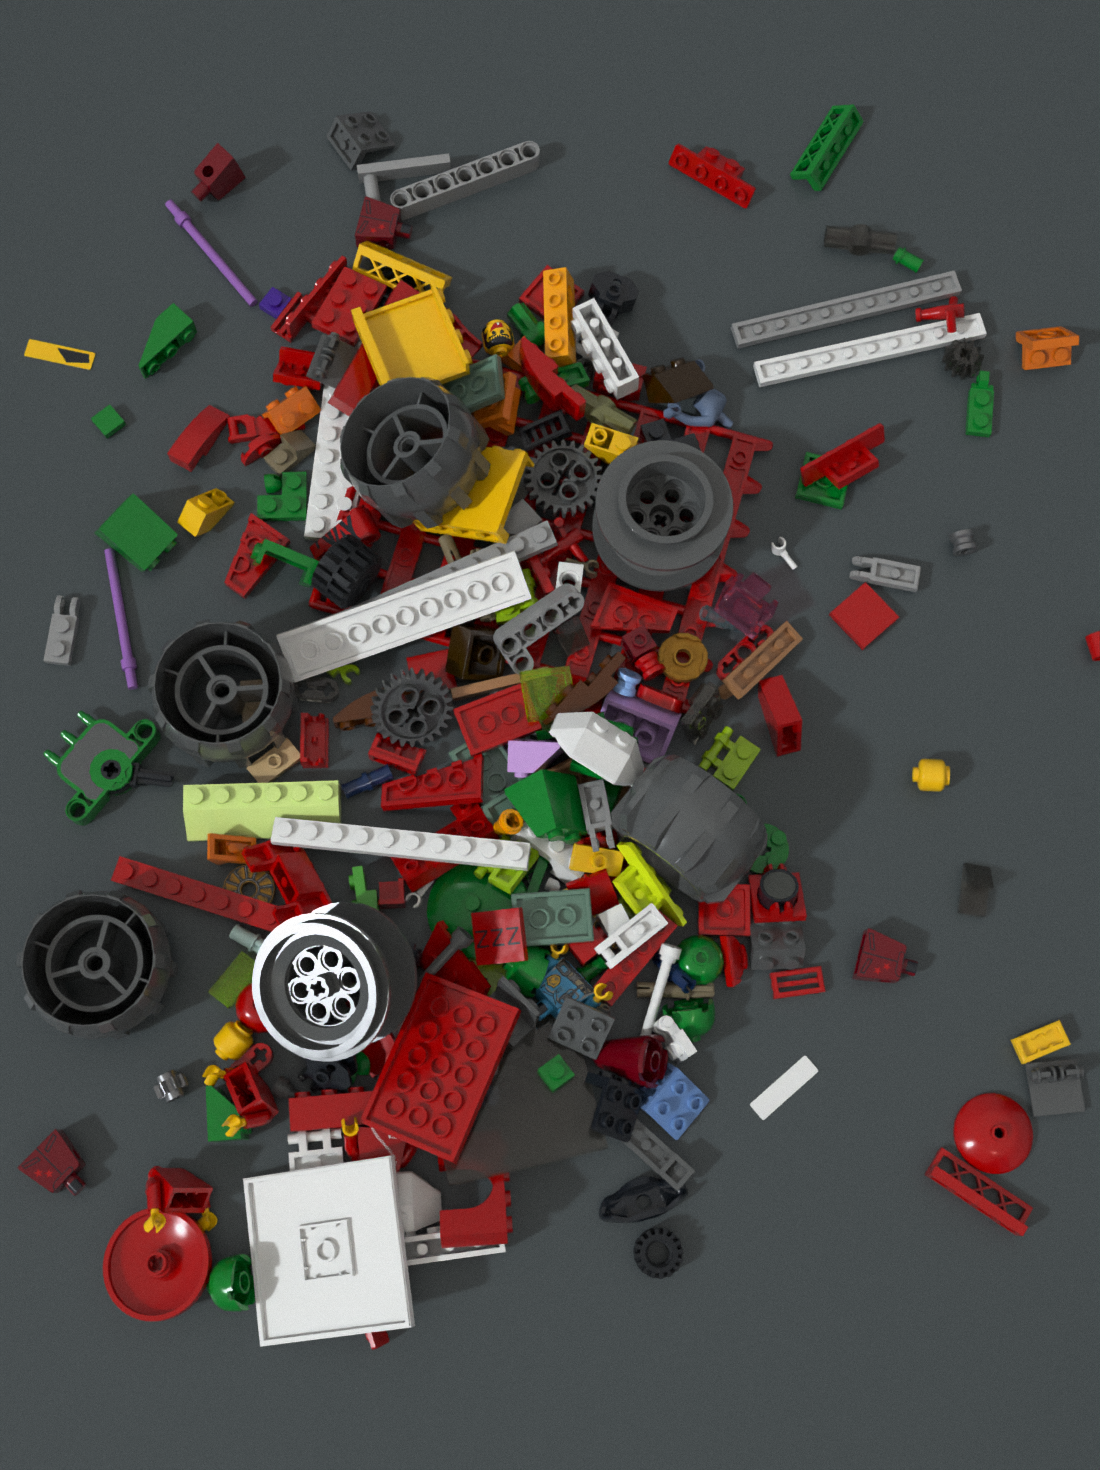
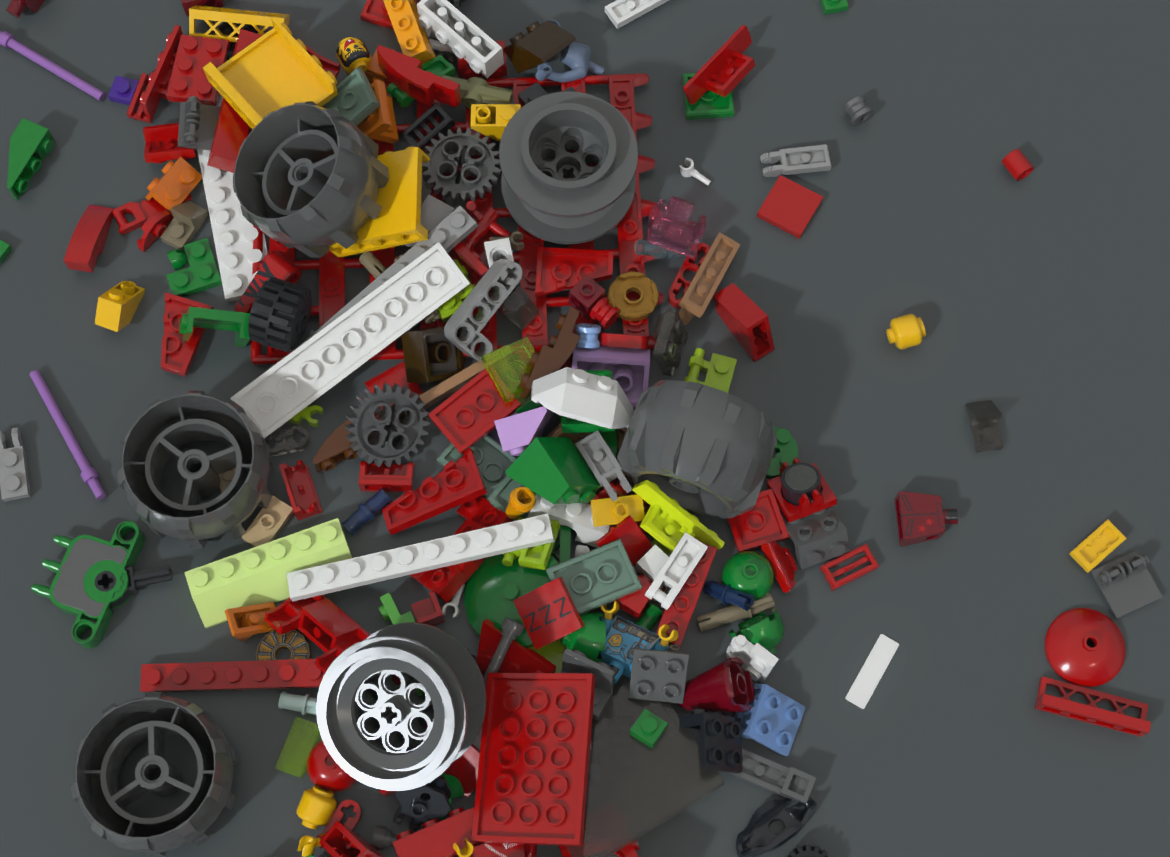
camera: 15 degrees left, 5 degrees down
green slope [94,493,178,572] -> none
green piece [507,302,545,347] -> none
white piece [640,943,682,1036] -> none

